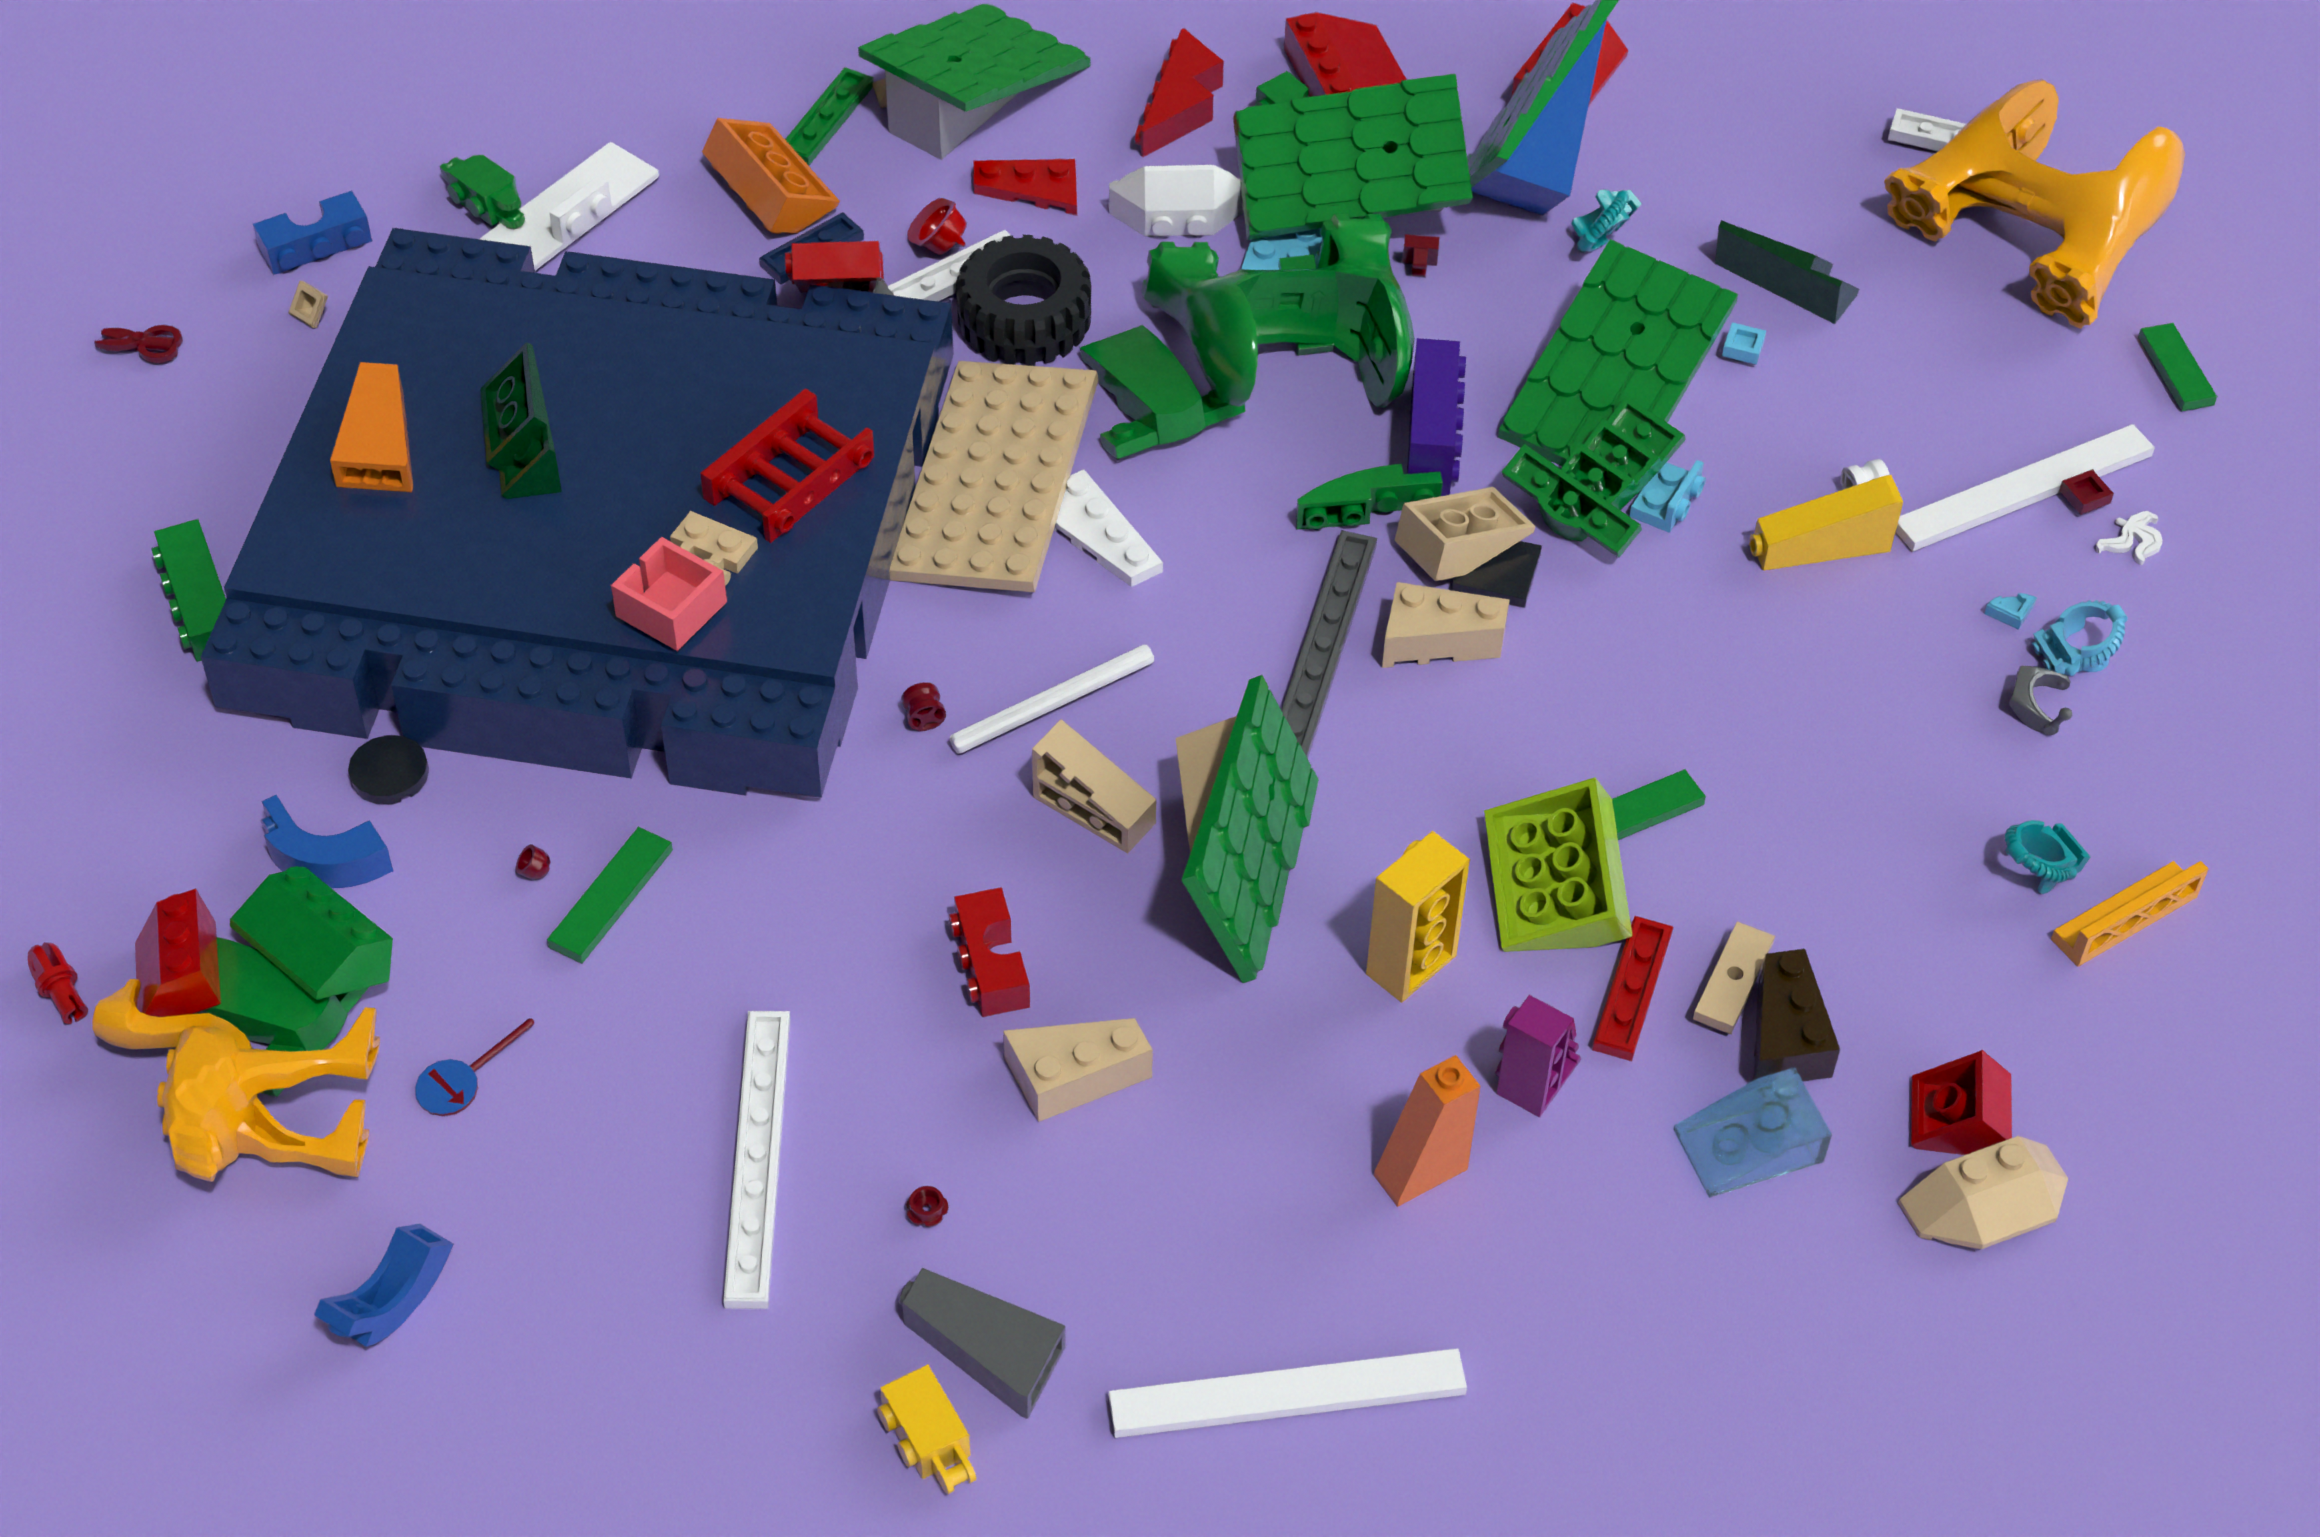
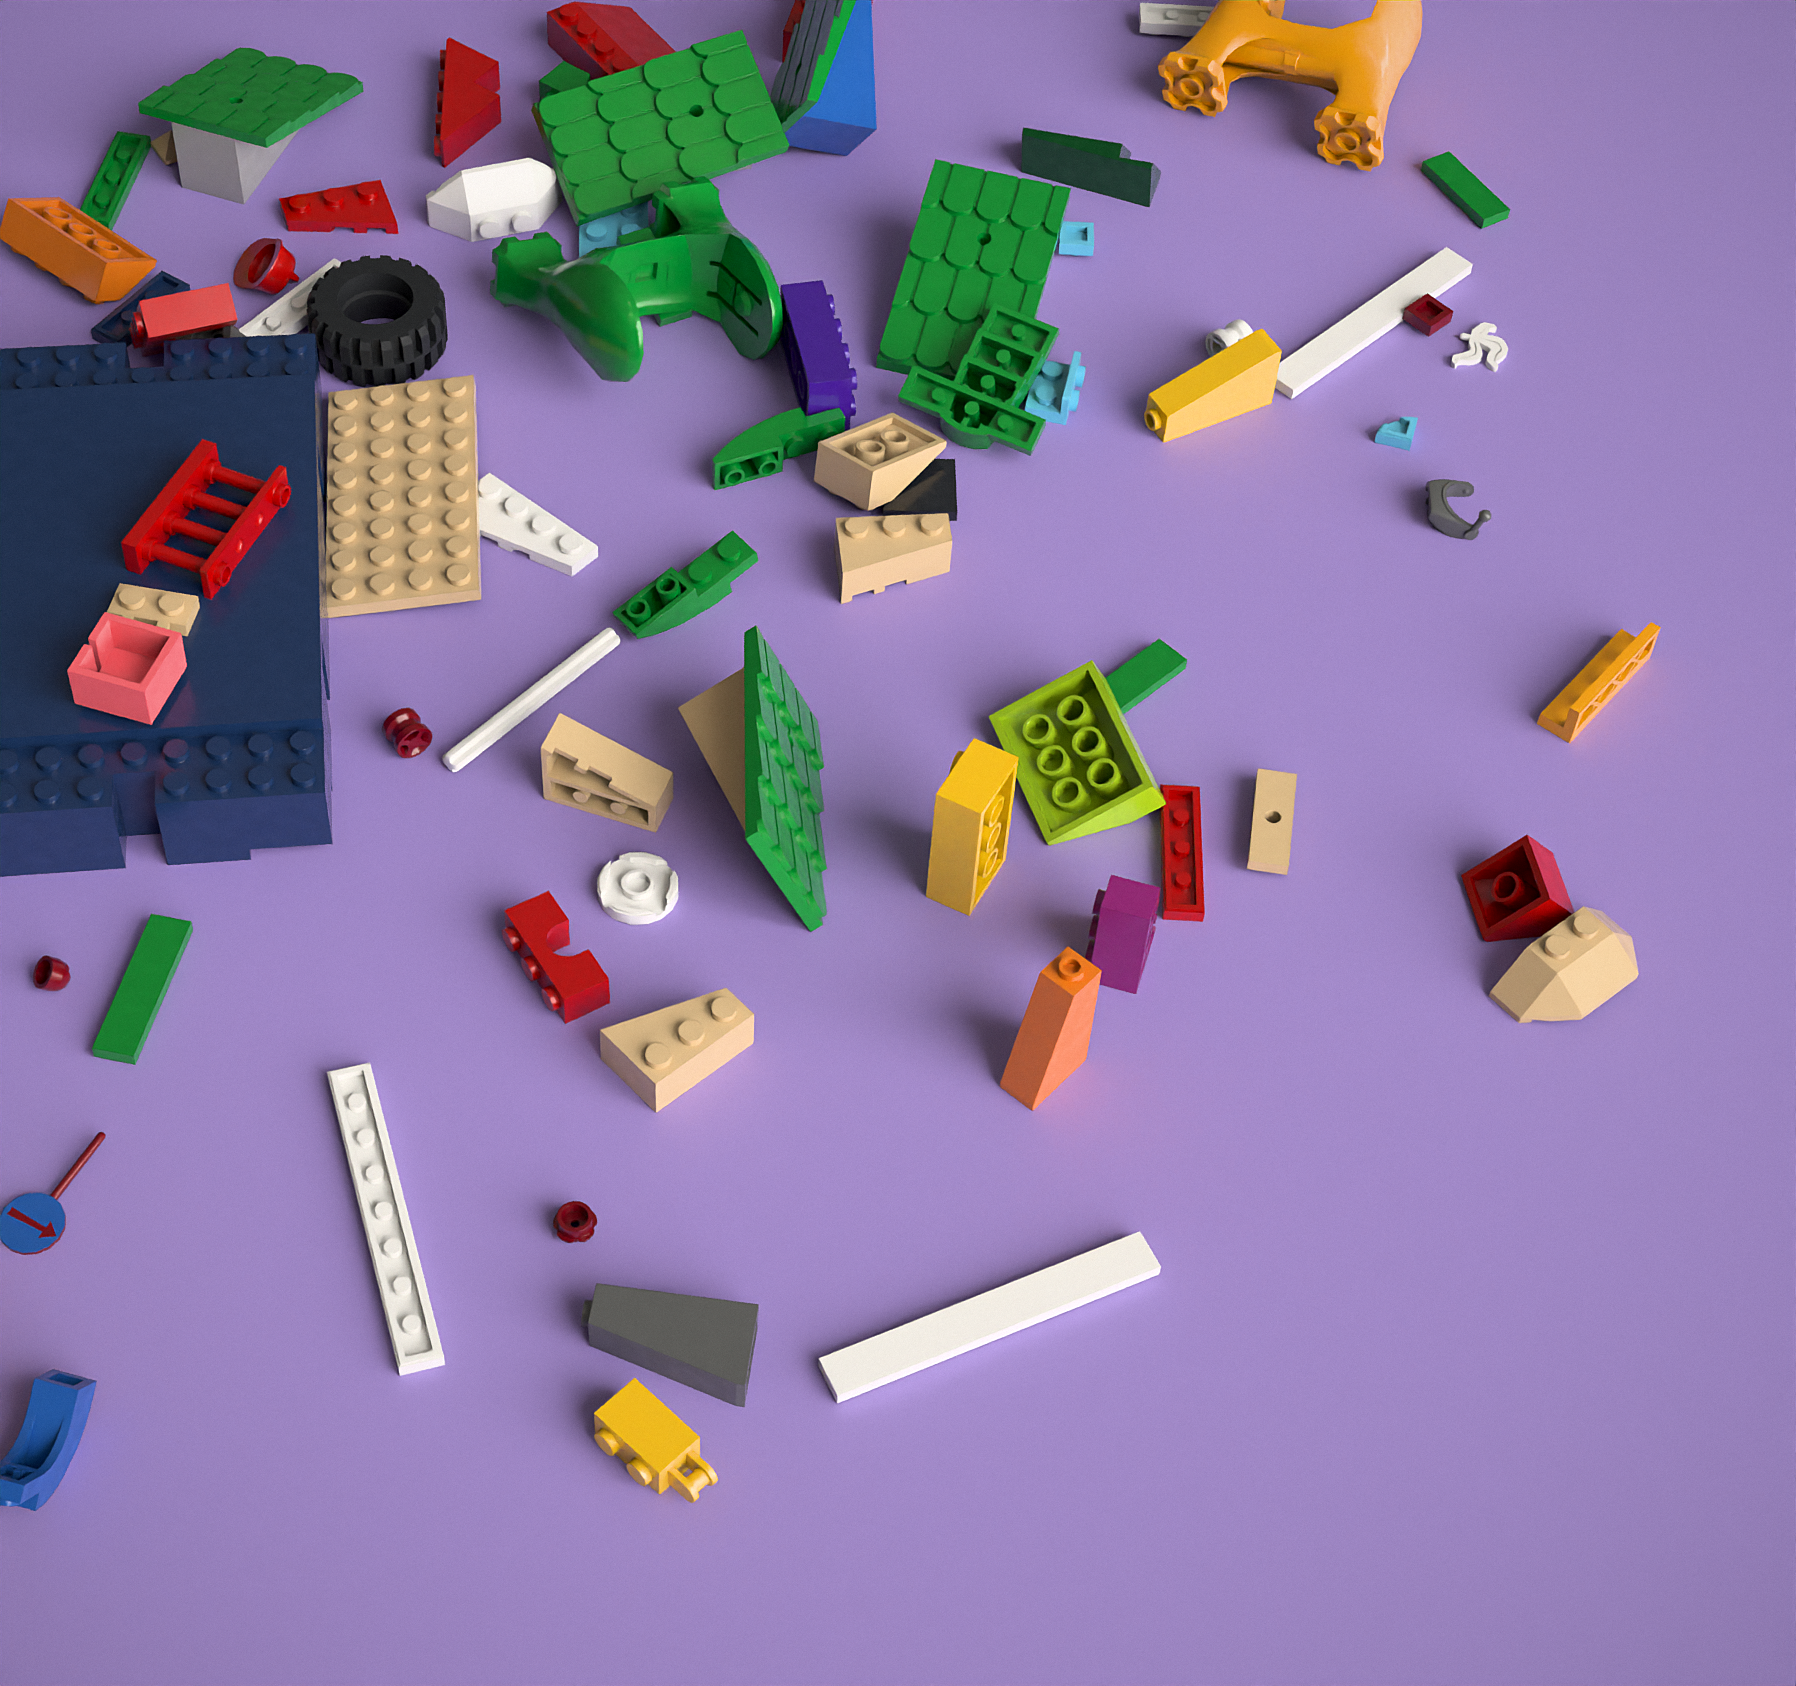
camera: 20 degrees left, 0 degrees up
green slope [1079,325,1246,459] -> none
dark grey tile [1282,530,1377,758] -> none
dark red tile [1402,234,1440,277] -> none
teal piece [1571,189,1642,252] -> none
clear light blue slope [1674,1067,1832,1198] -> none
dark brown wedge [1752,948,1840,1089] -> none
teal piece [2005,820,2091,894] -> none
medium azure piece [2032,600,2128,676] -> none
none -> white tile [597,852,678,925]
none -> green slope [612,530,759,639]

